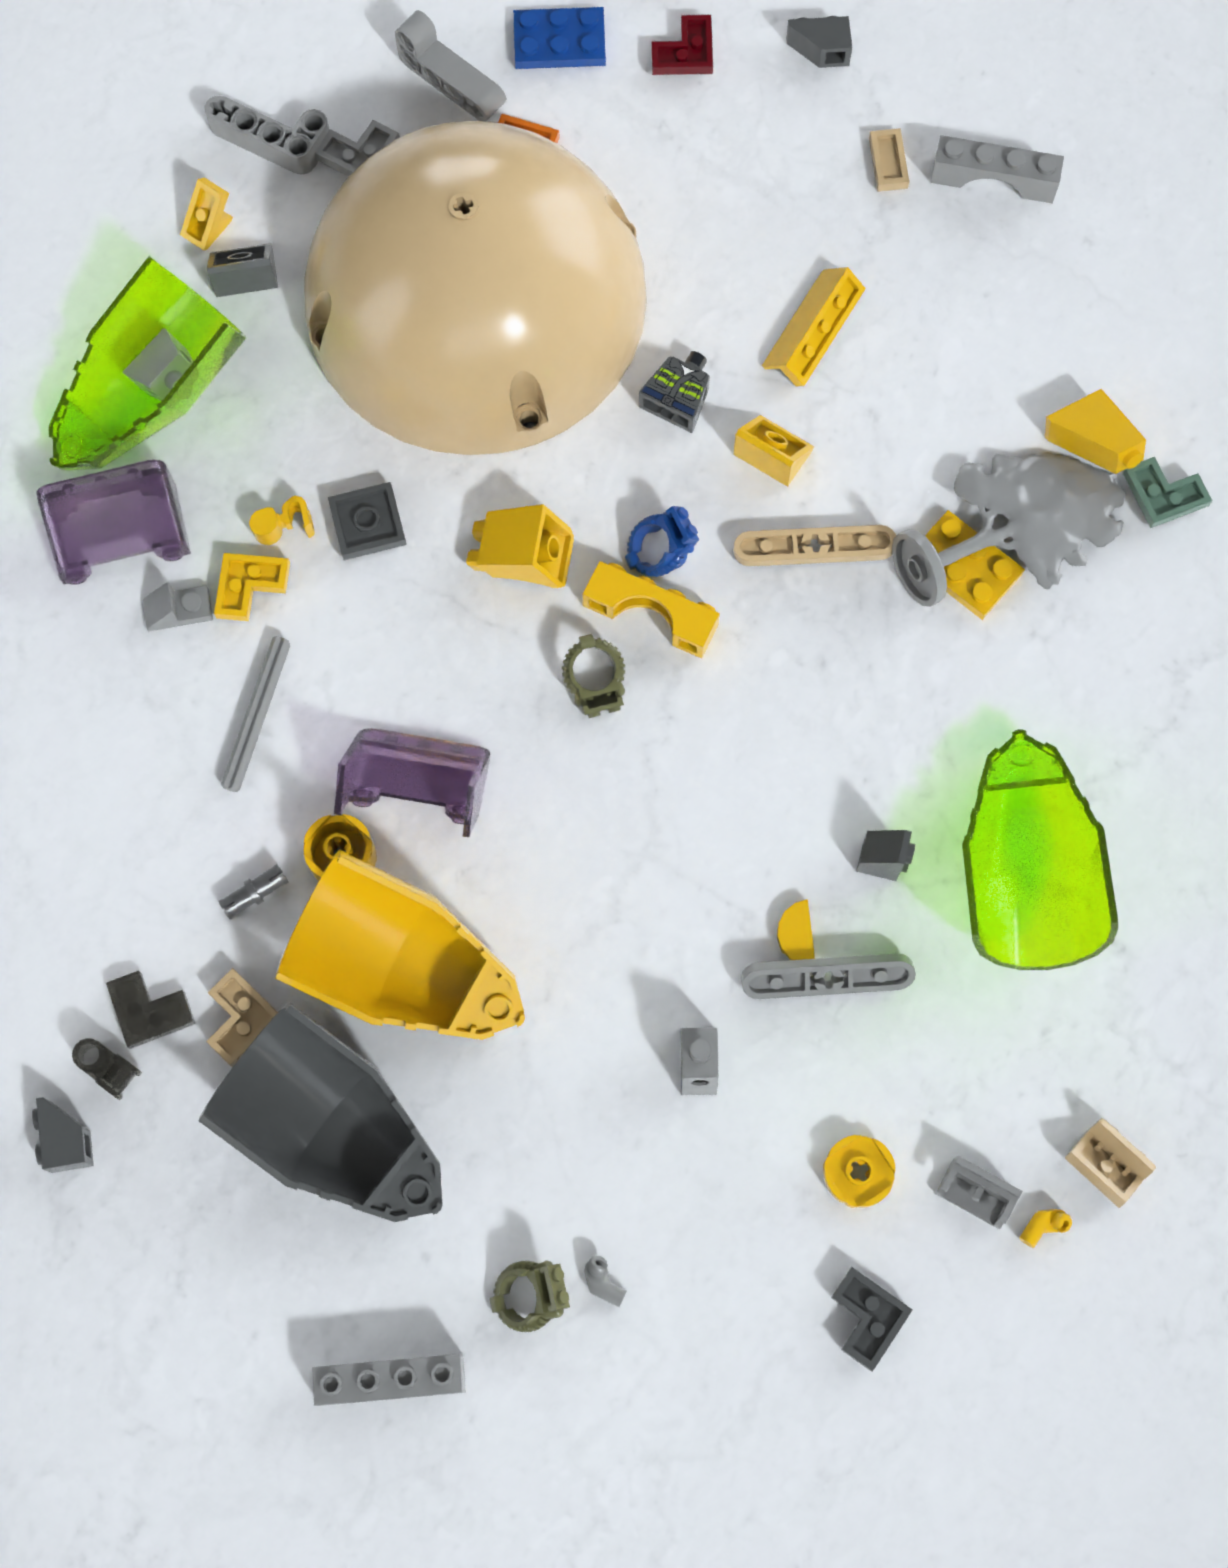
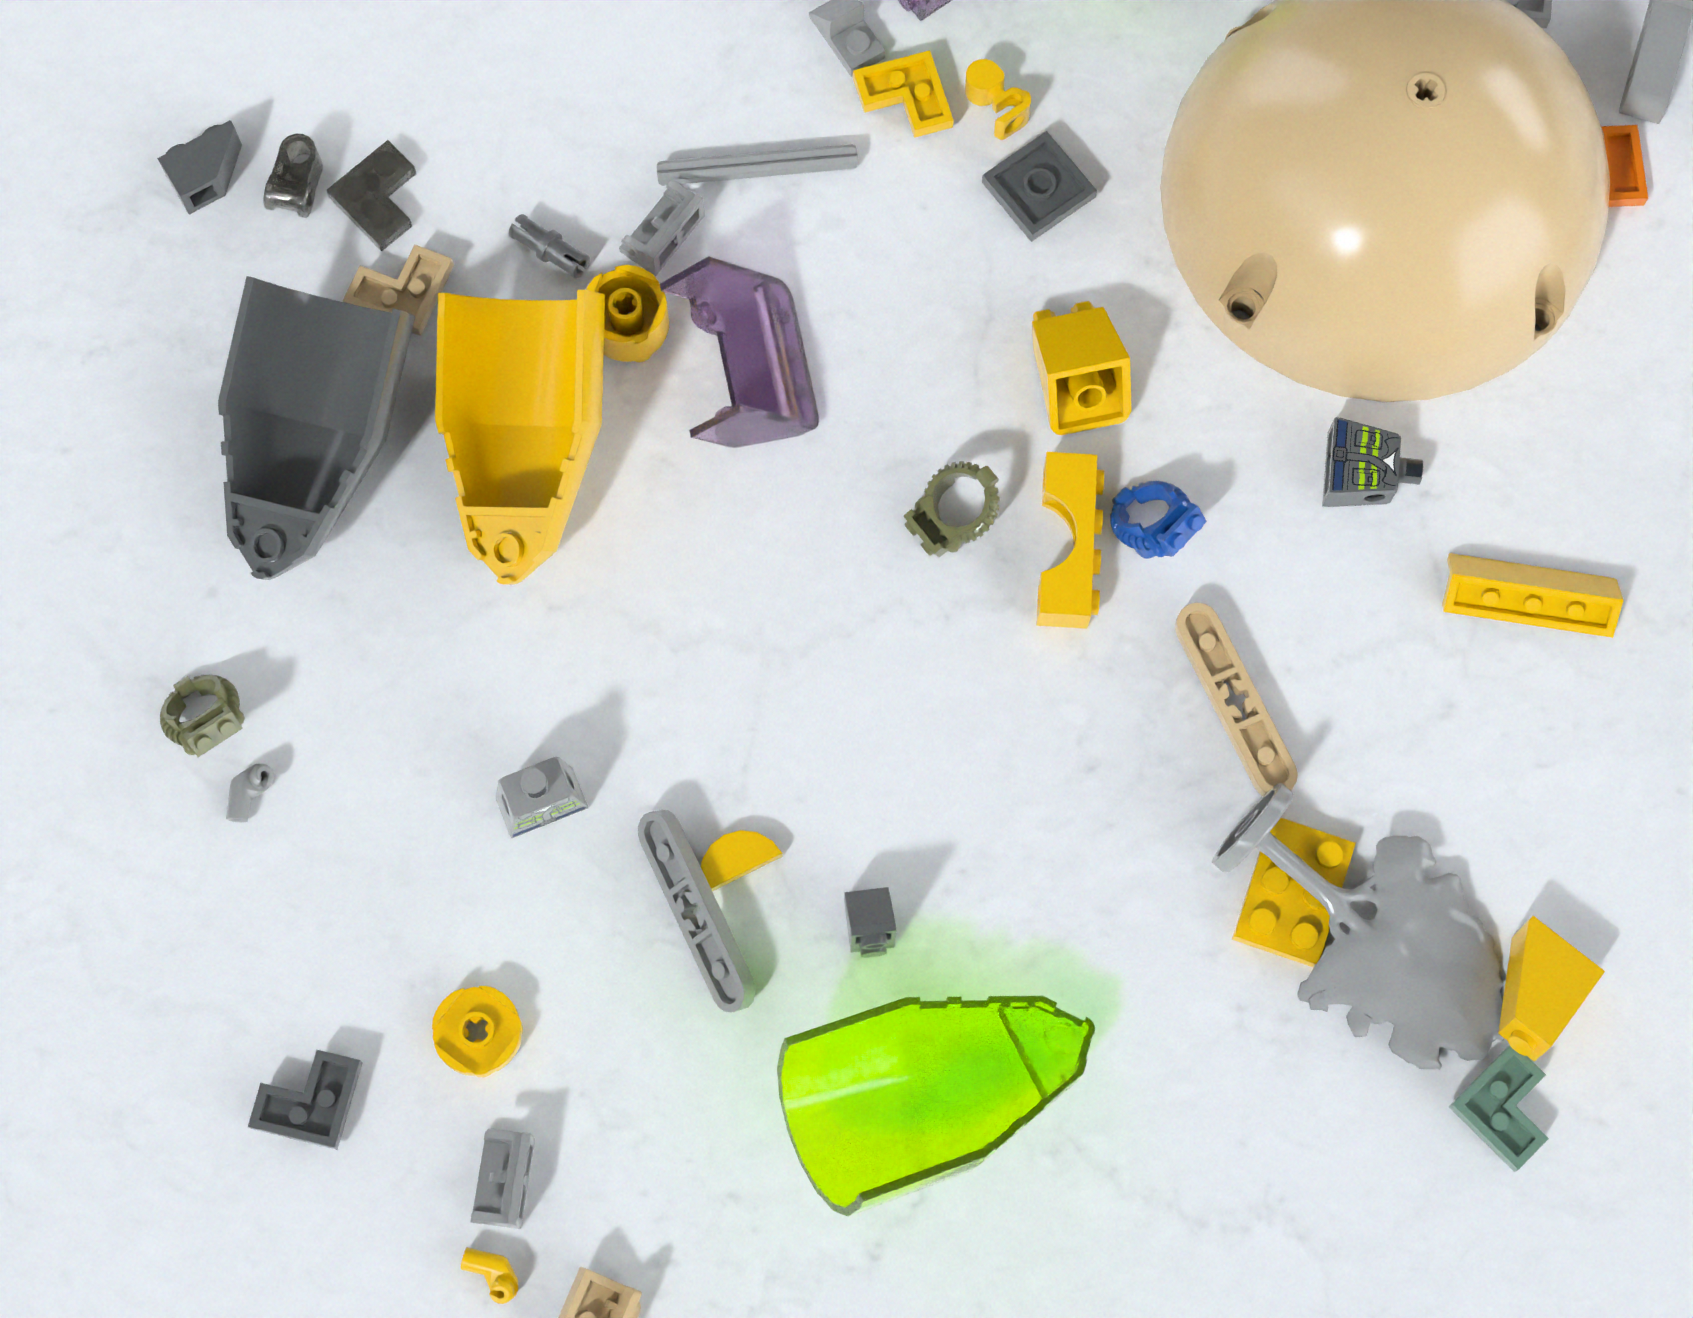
camera: 65 degrees right, 0 degrees up
light grey brick [312,1354,466,1406] -> none
yellow slope [733,415,814,487] -> none
none -> light grey hinge [619,180,705,276]

